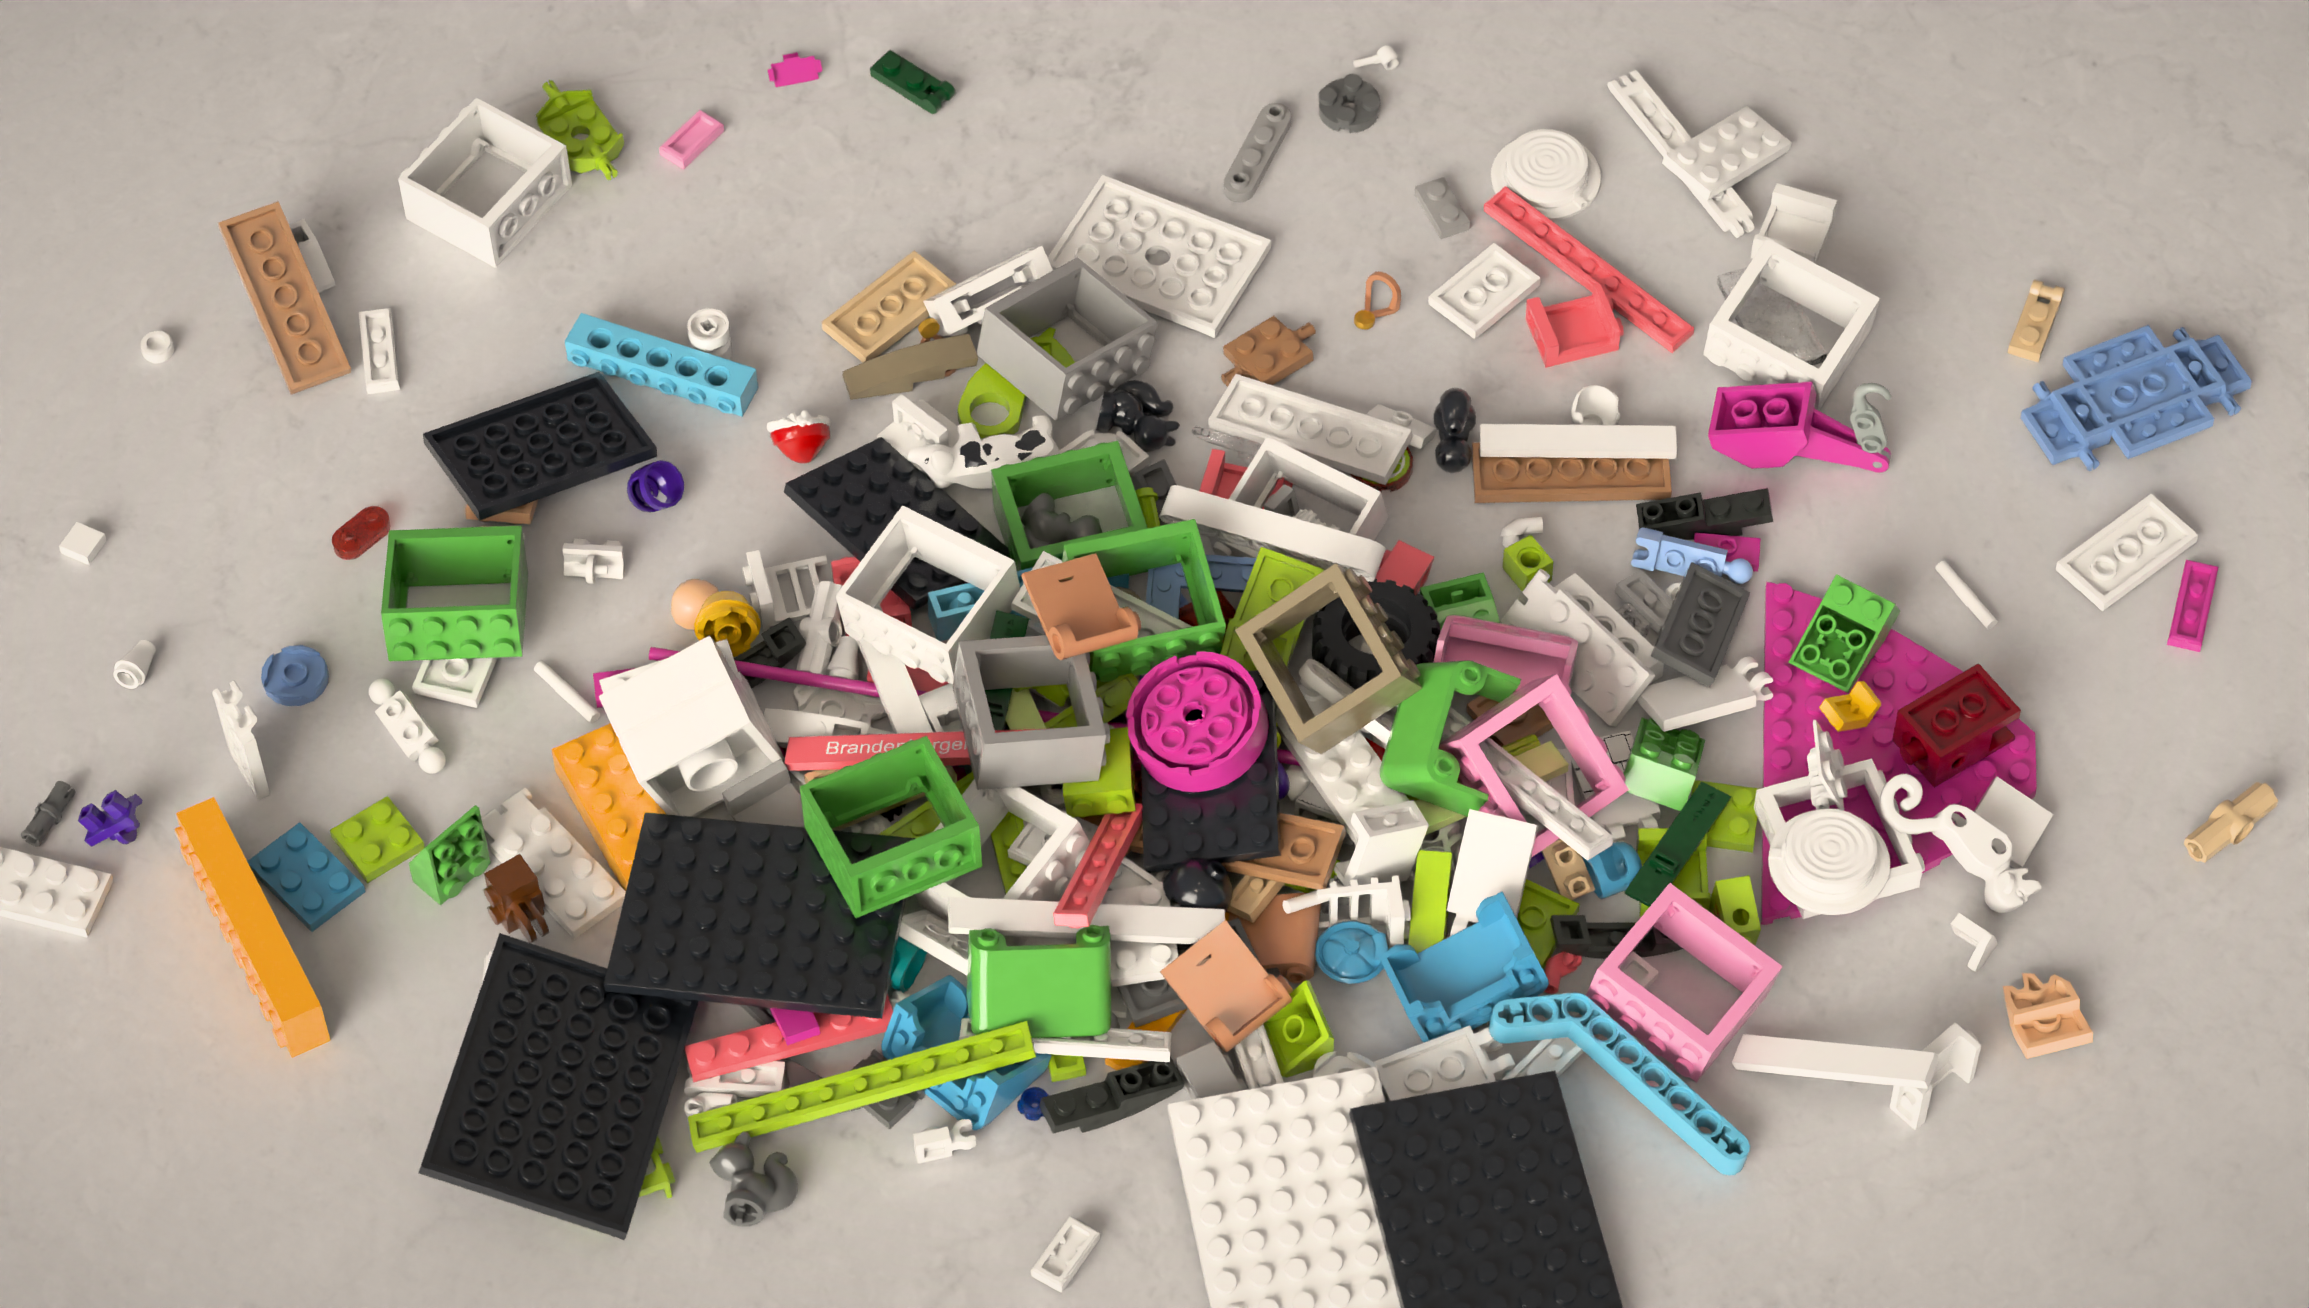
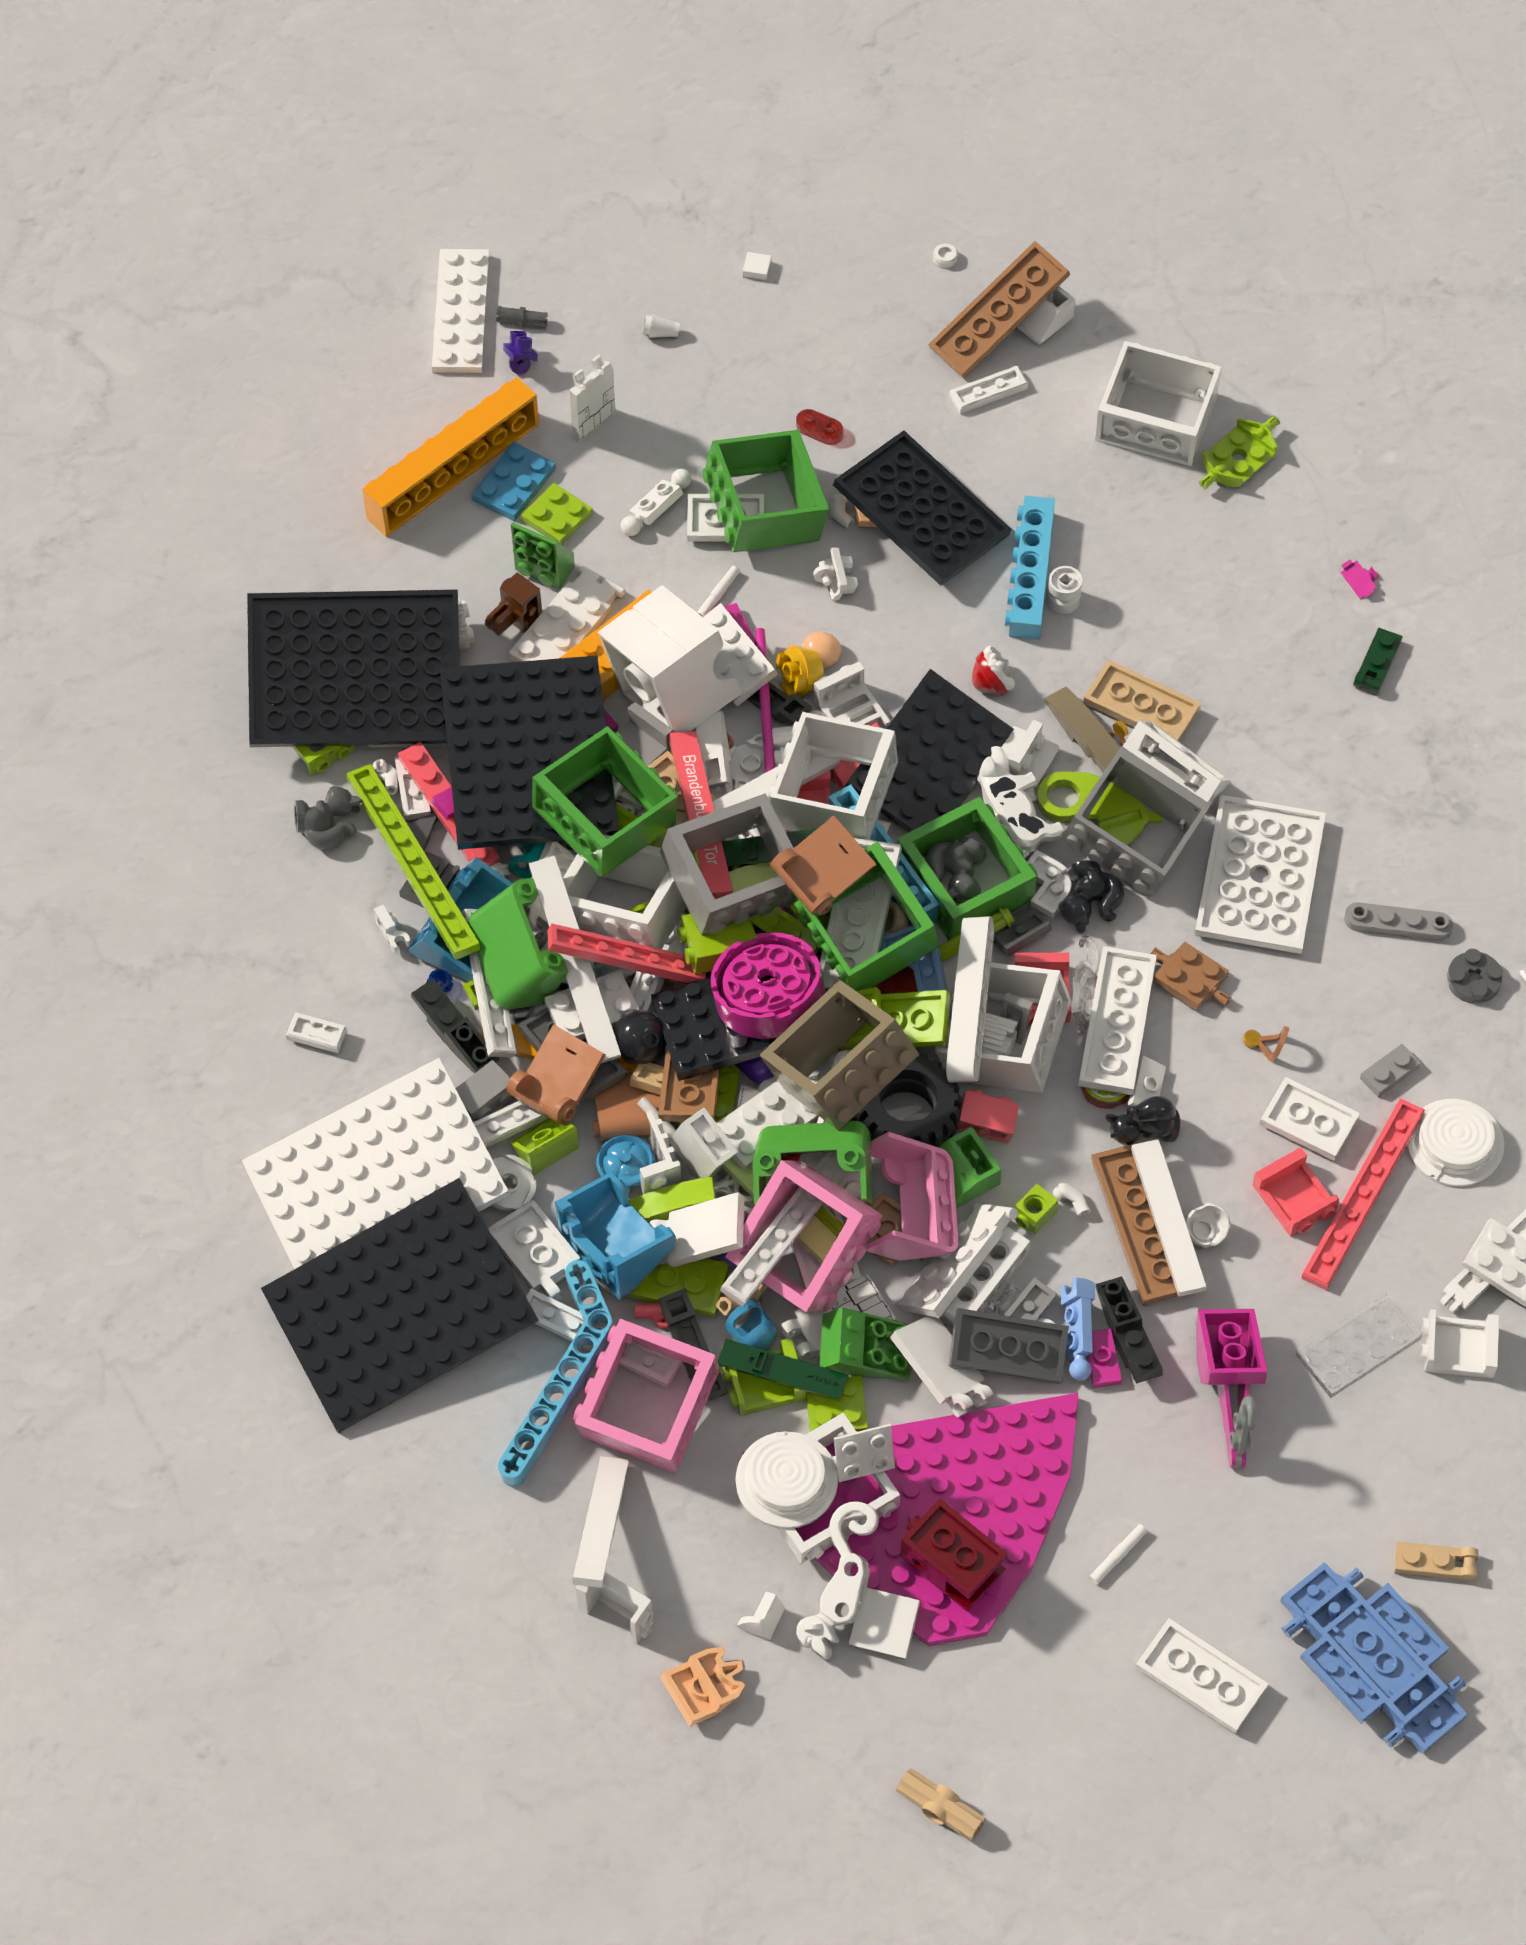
camera: 75 degrees right, 5 degrees up
medium blue tile [261,645,329,706] -> none
dark purple helmet [627,460,684,513] -> none
bright pink tile [659,110,724,169] -> none
white window [1703,238,1880,411] -> none
lime torso [1709,875,1761,946] -> none
bright green slope [1789,574,1900,693] -> none
yellow bracket [1819,681,1881,732] -> none
dark pink tile [2167,560,2219,652] -> none

